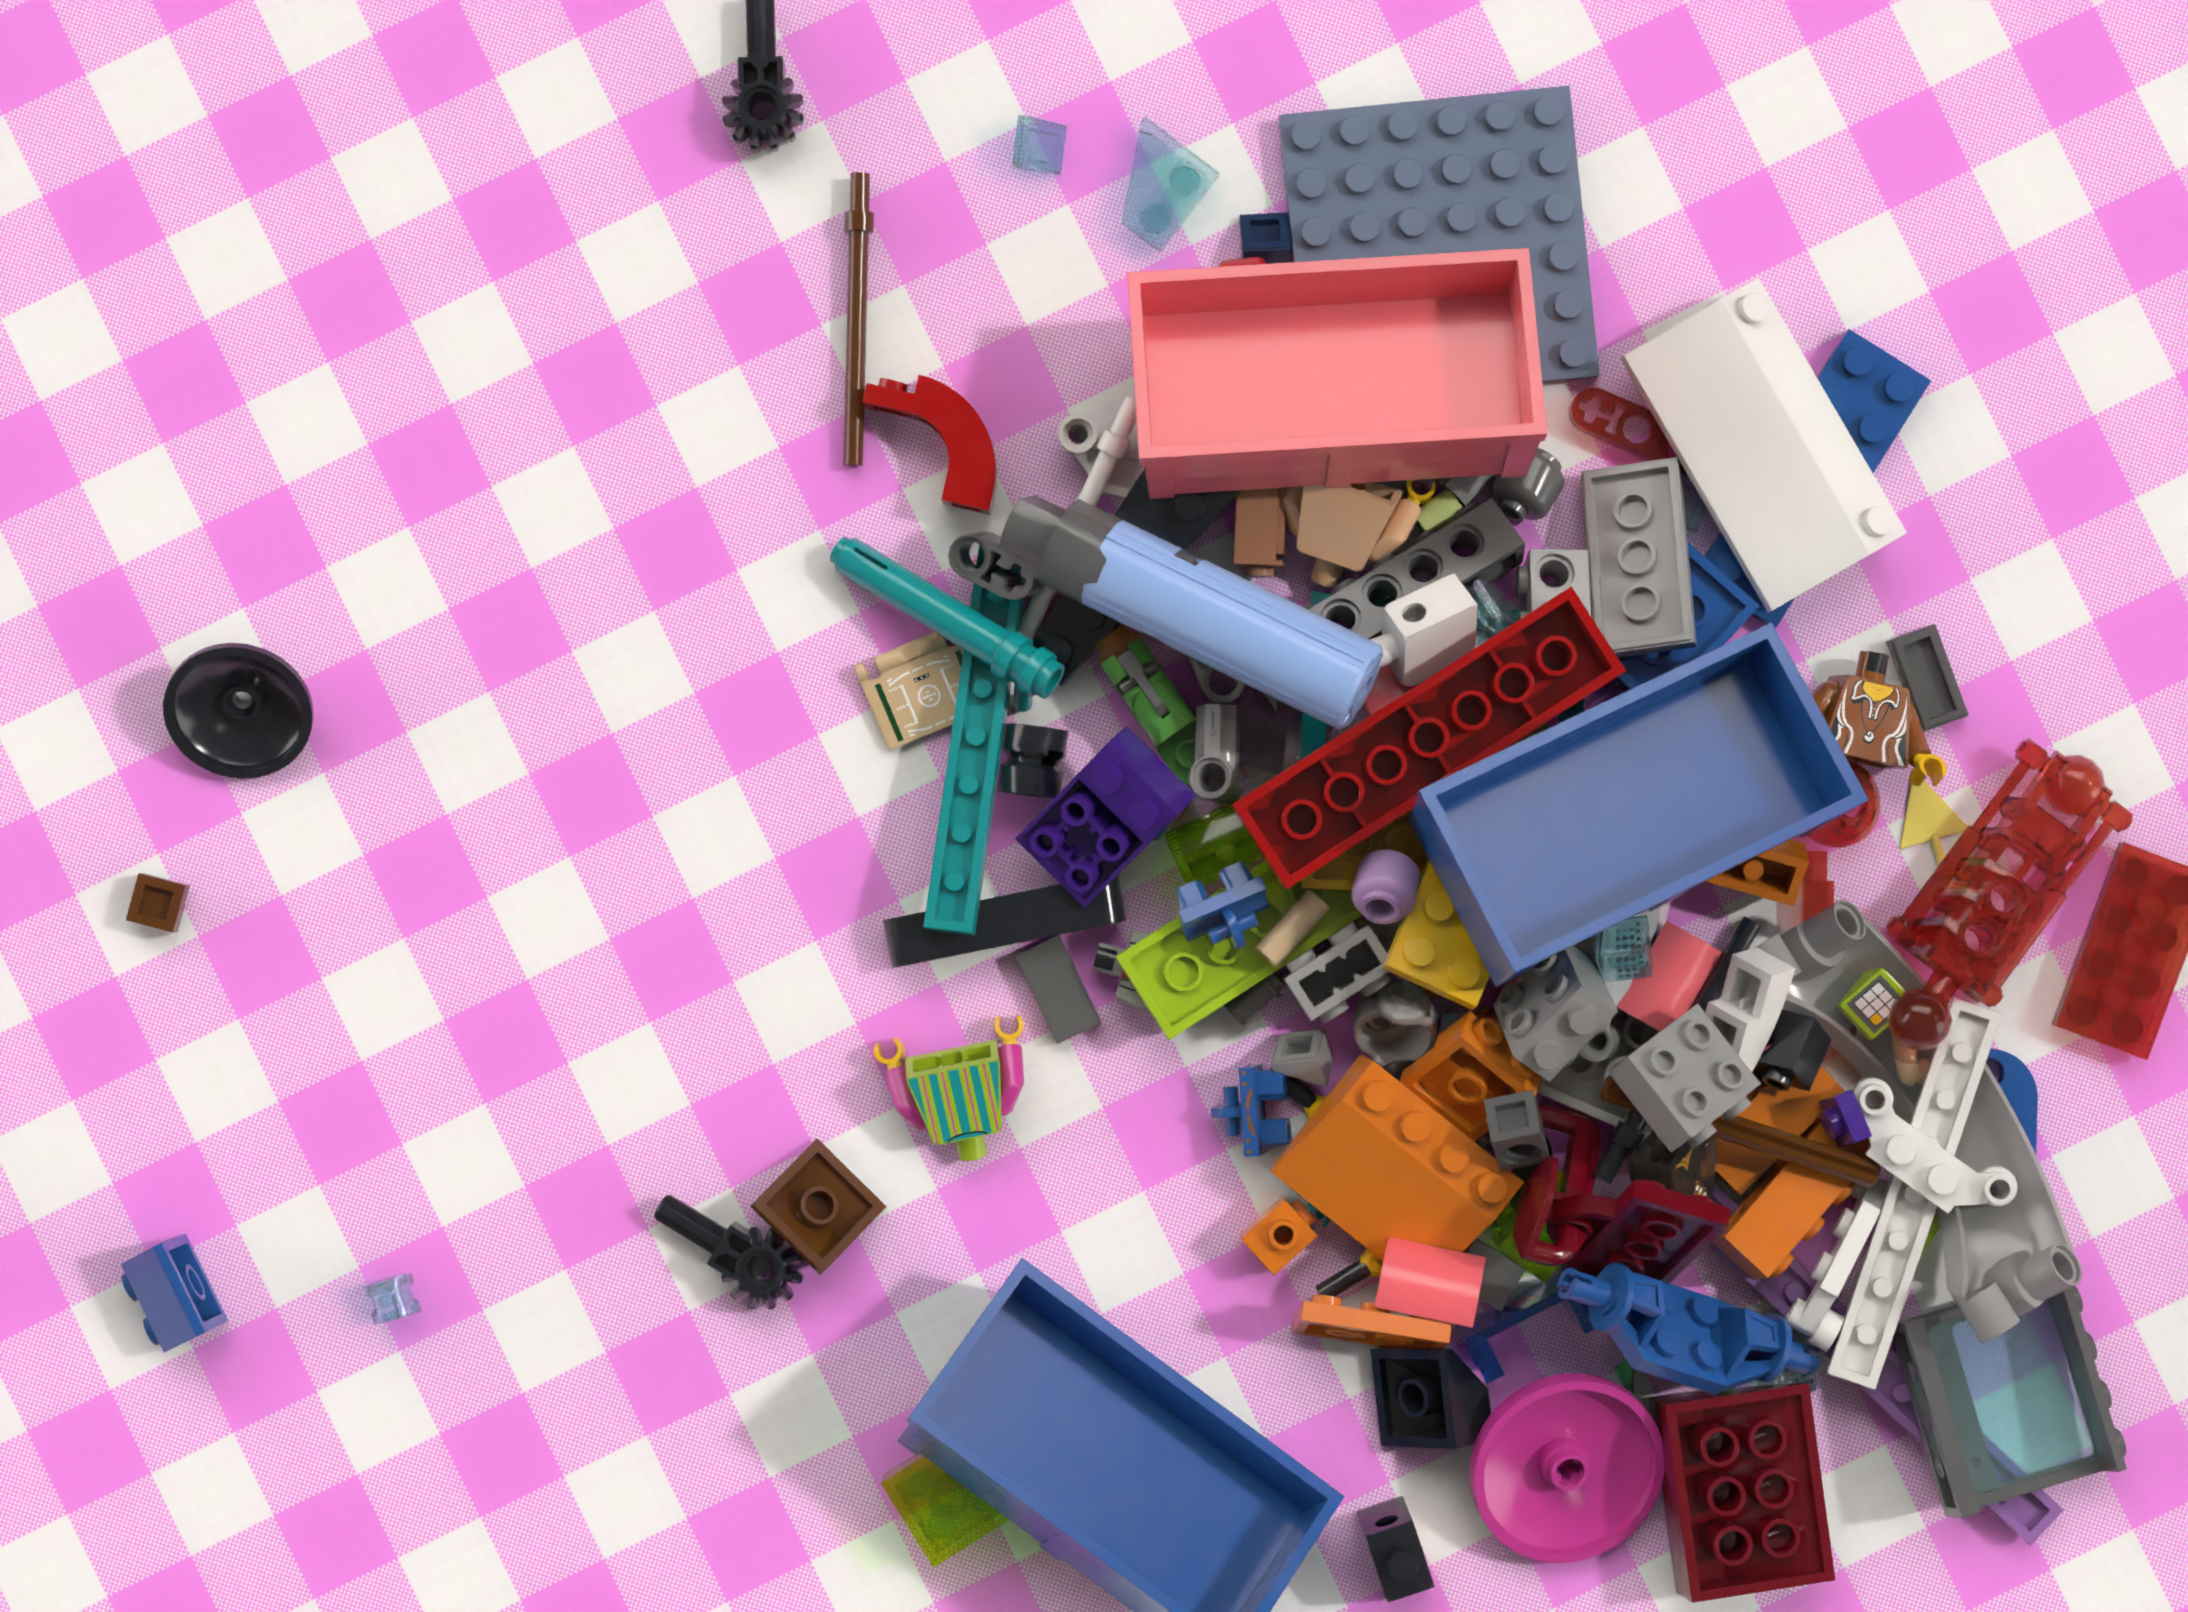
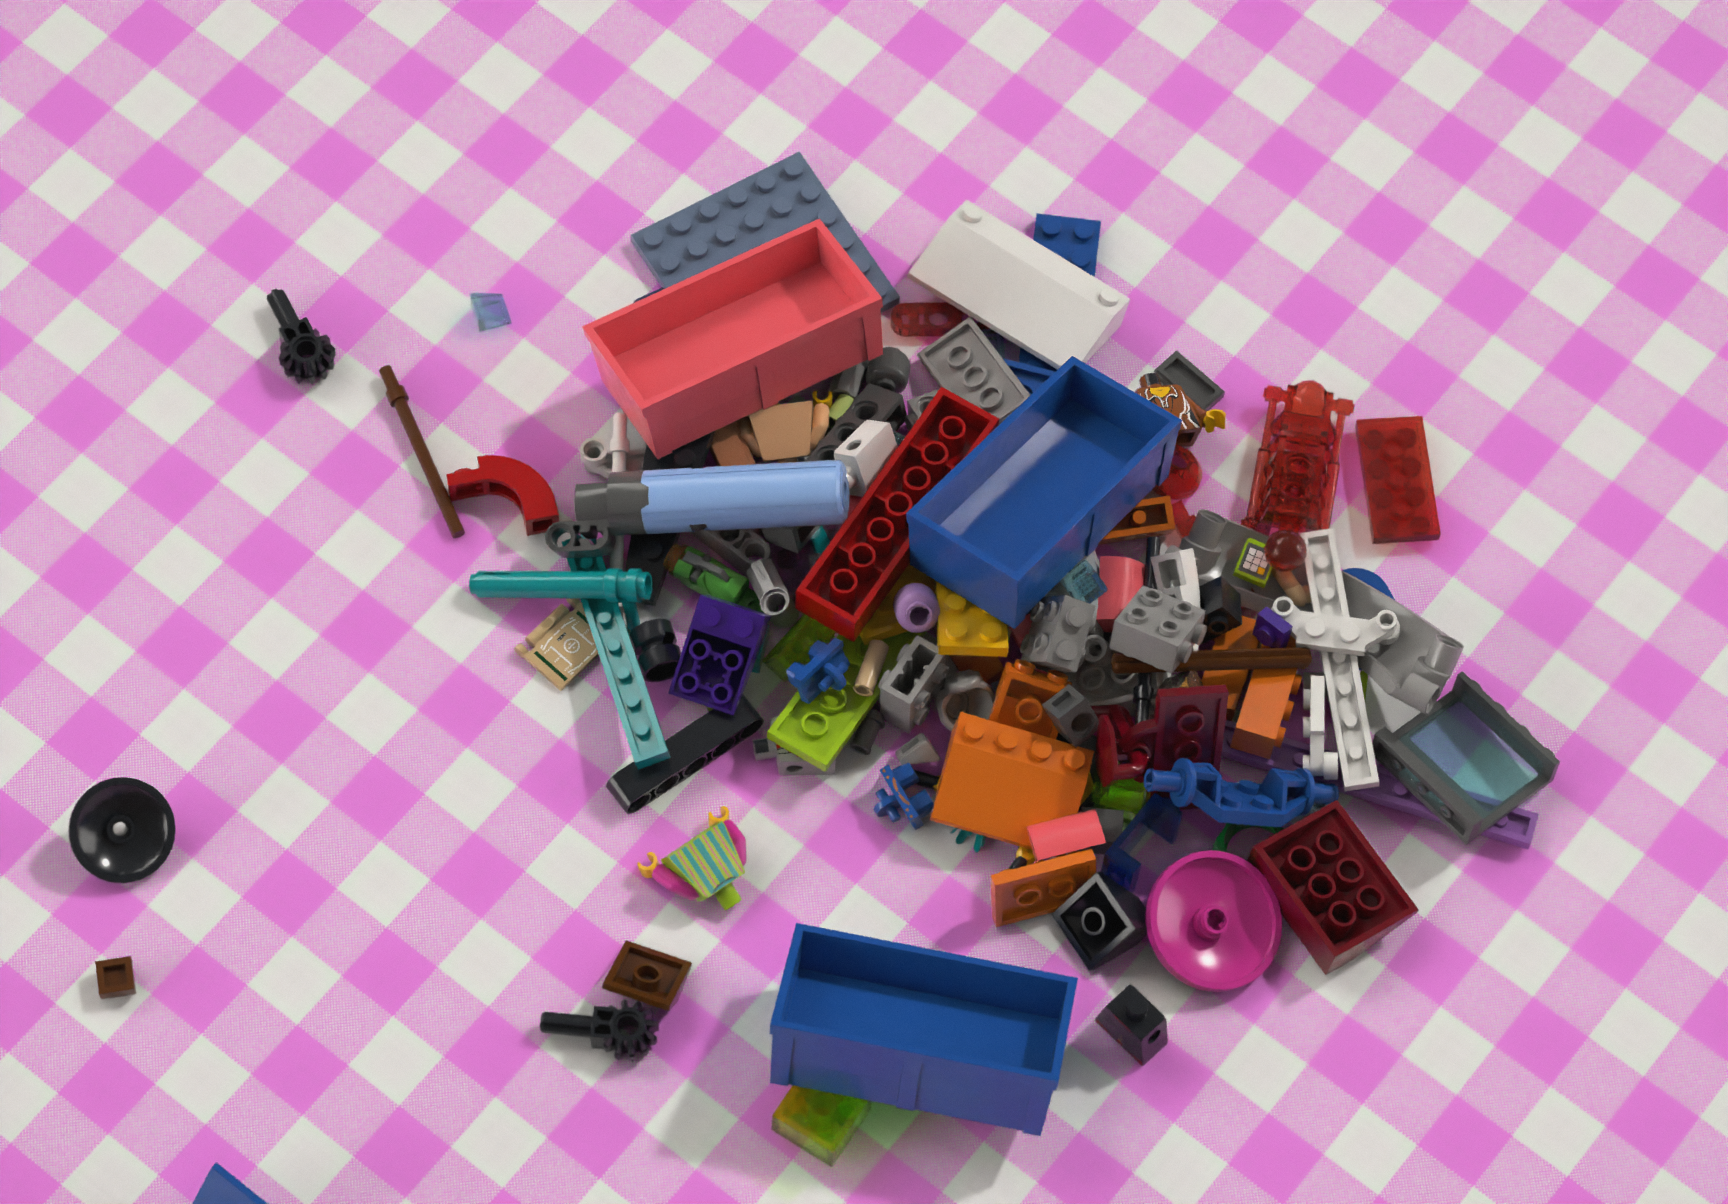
camera: 30 degrees left, 25 degrees down
clear light blue wheel [364,1273,422,1325] -> none
dark grey tile [1015,935,1101,1044] -> none
clear light blue wing [1122,116,1220,253] -> none
orange brick [1239,1195,1318,1276] -> none
light yellow piece [1900,780,1970,928] -> none

